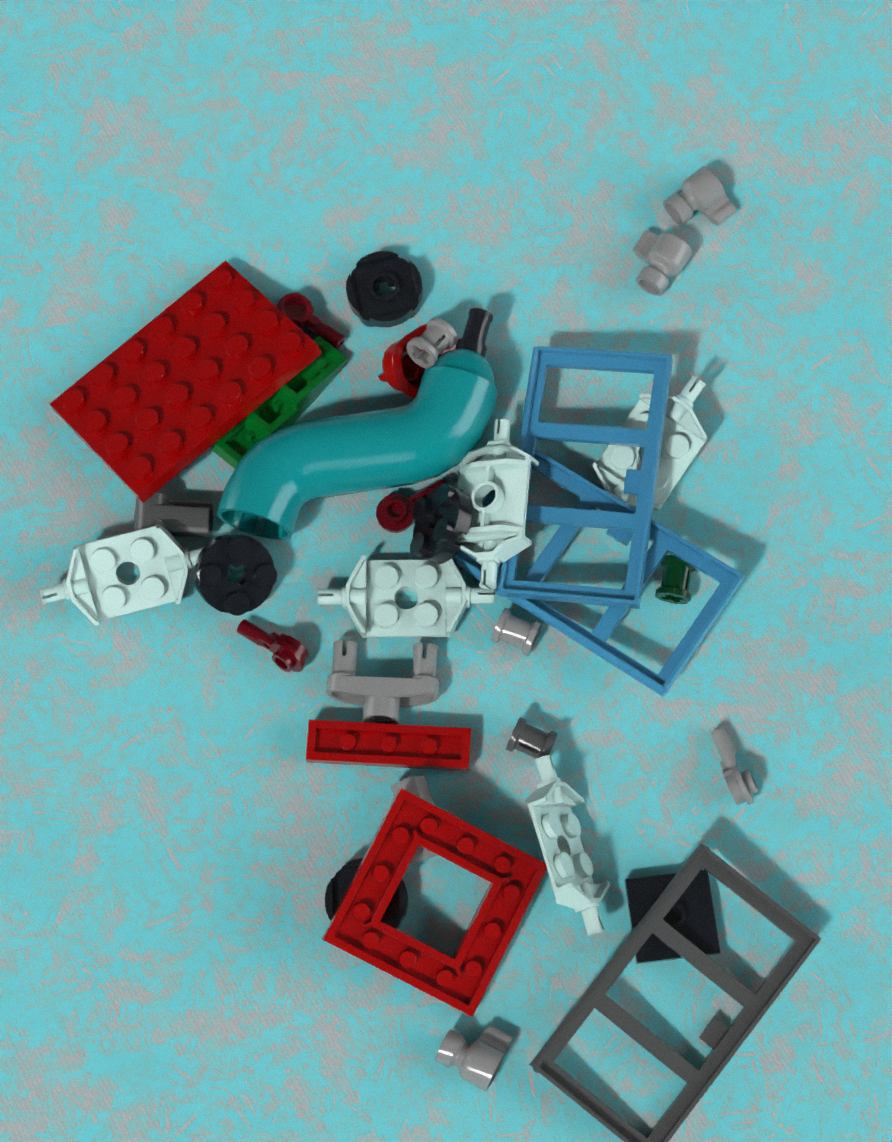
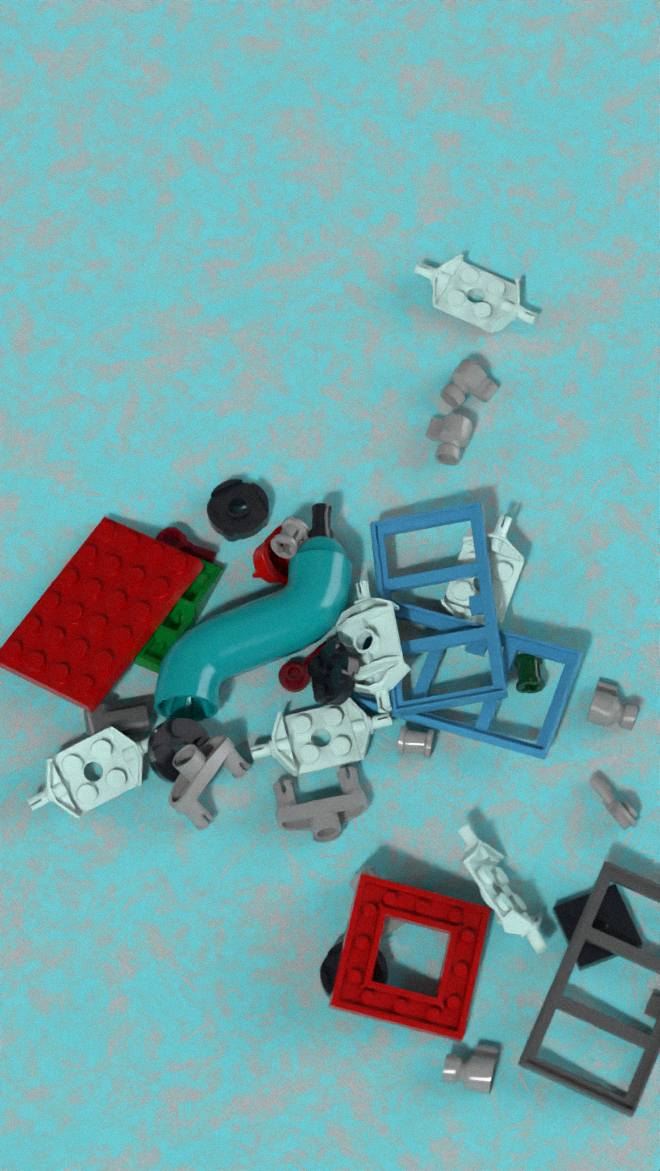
camera: 15 degrees left, 10 degrees down
dark red plate [237,619,309,672] -> none
red plate [306,719,471,771] -> none
dark grey bush [506,717,558,759] -> none
none -> light grey connector [168,734,250,830]
none -> light aqua plate [415,254,538,333]
none -> light grey piece [587,681,639,731]

